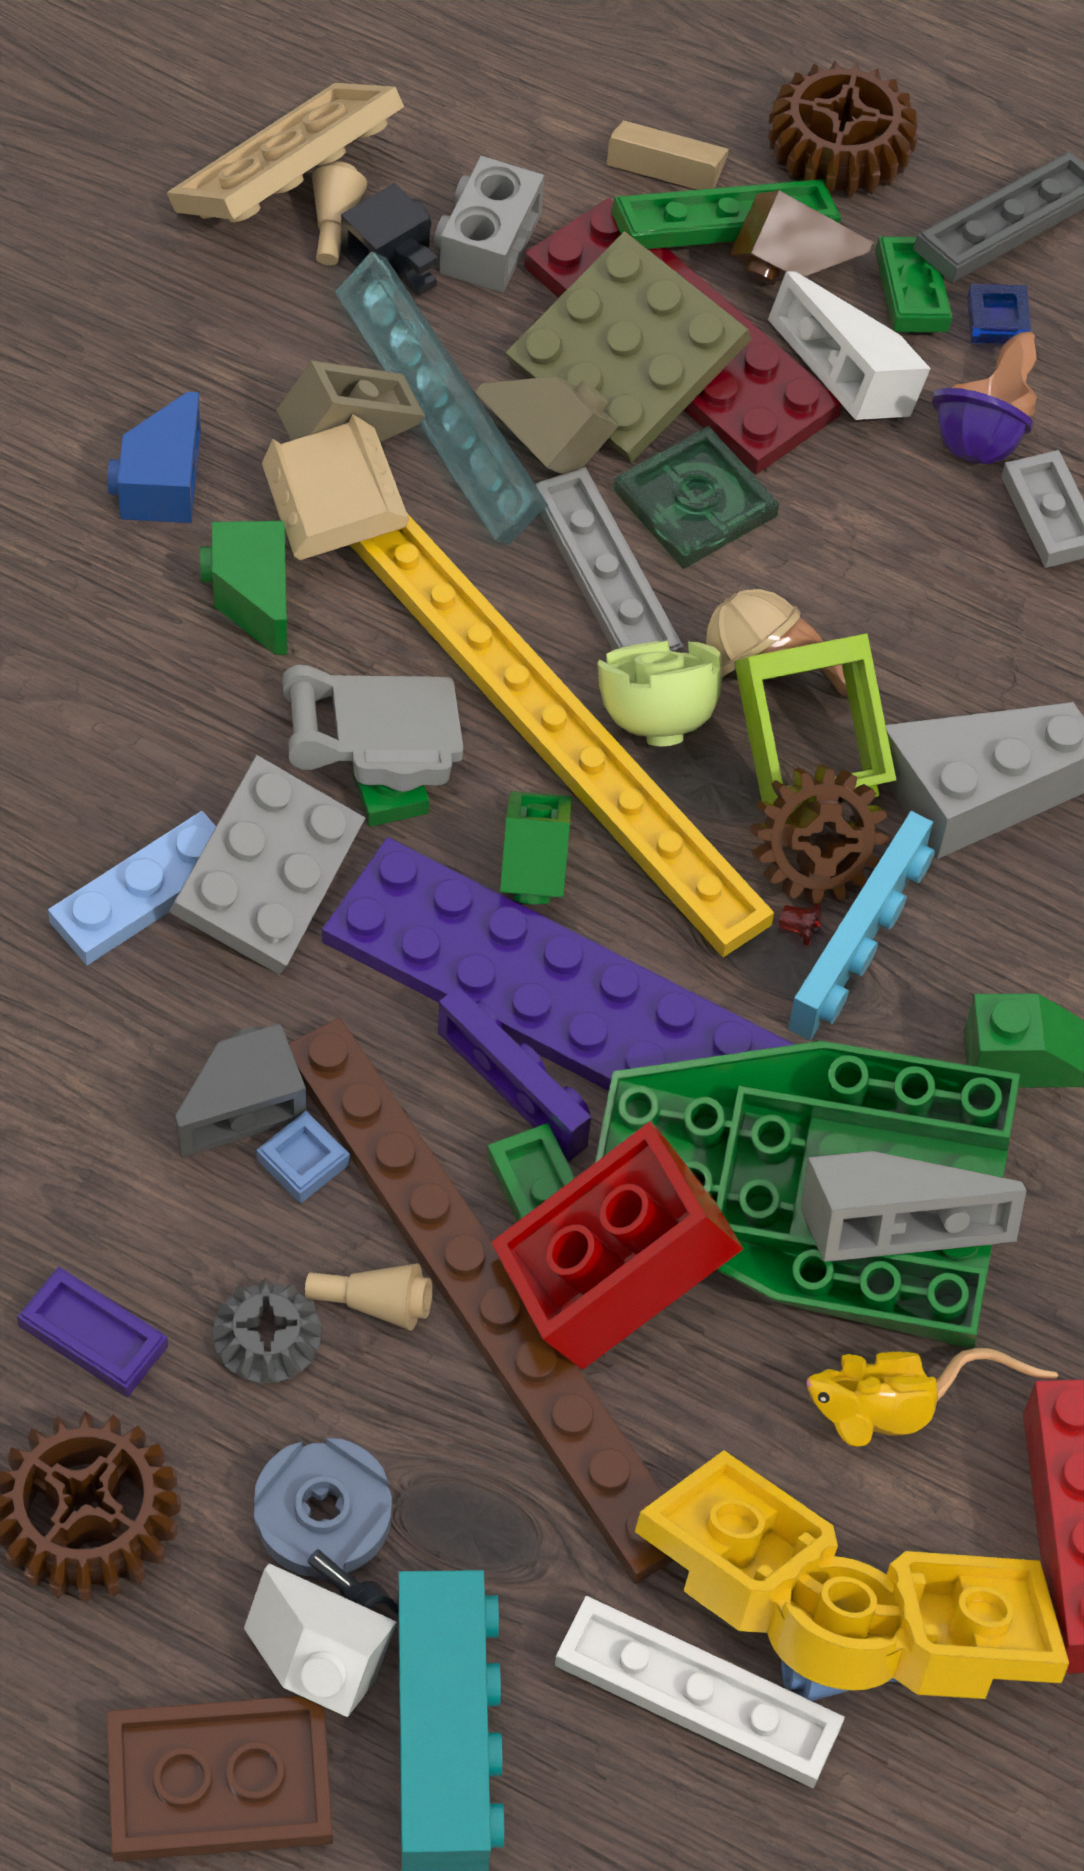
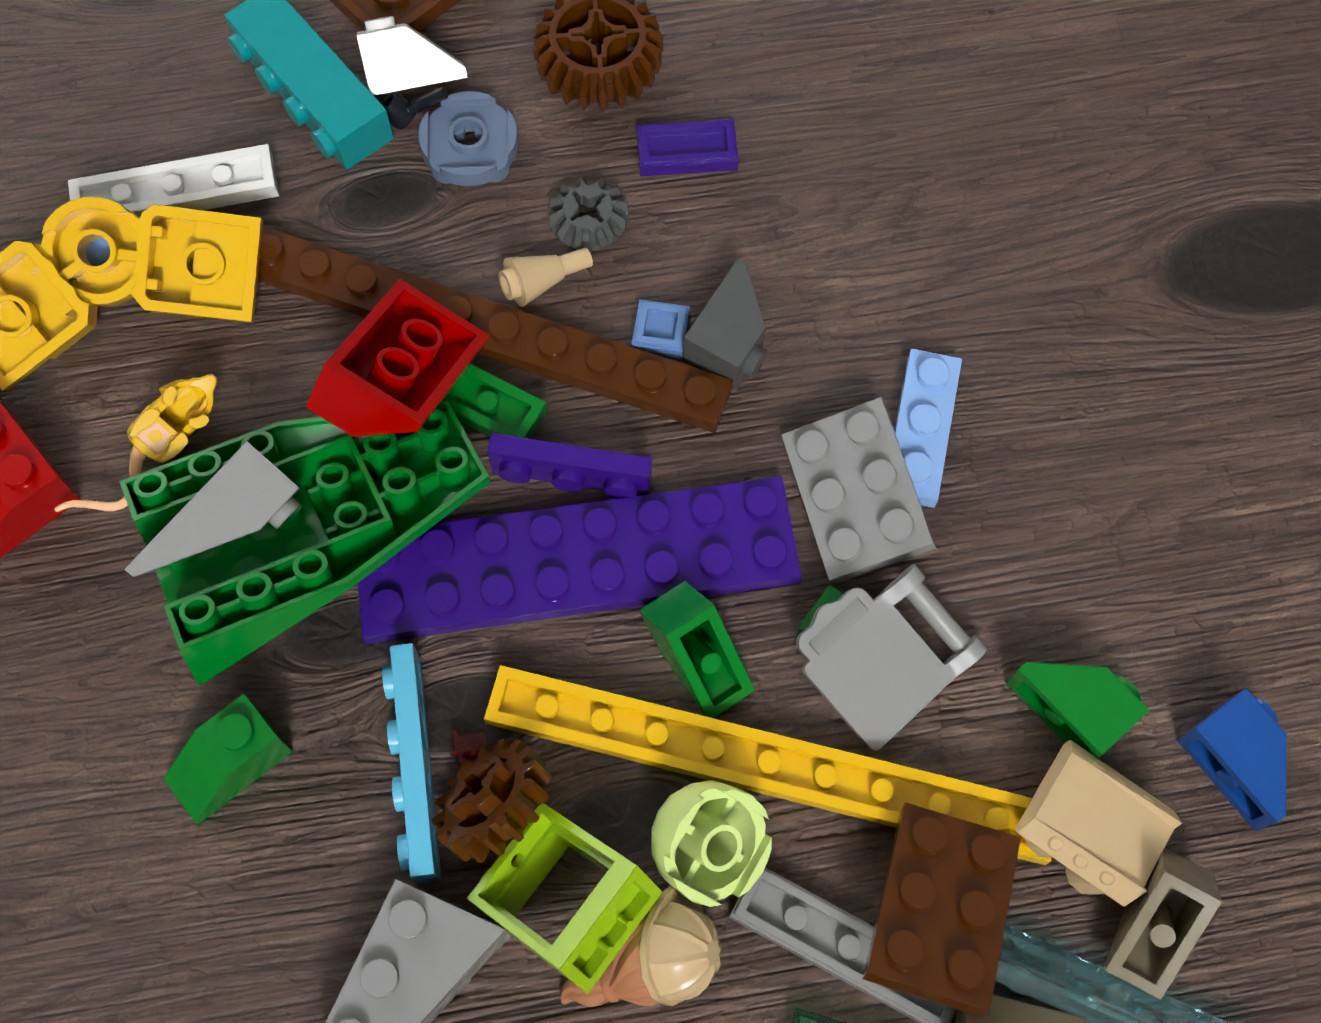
camera: 145 degrees right, 10 degrees up
none -> reddish brown plate [863,802,1021,1018]

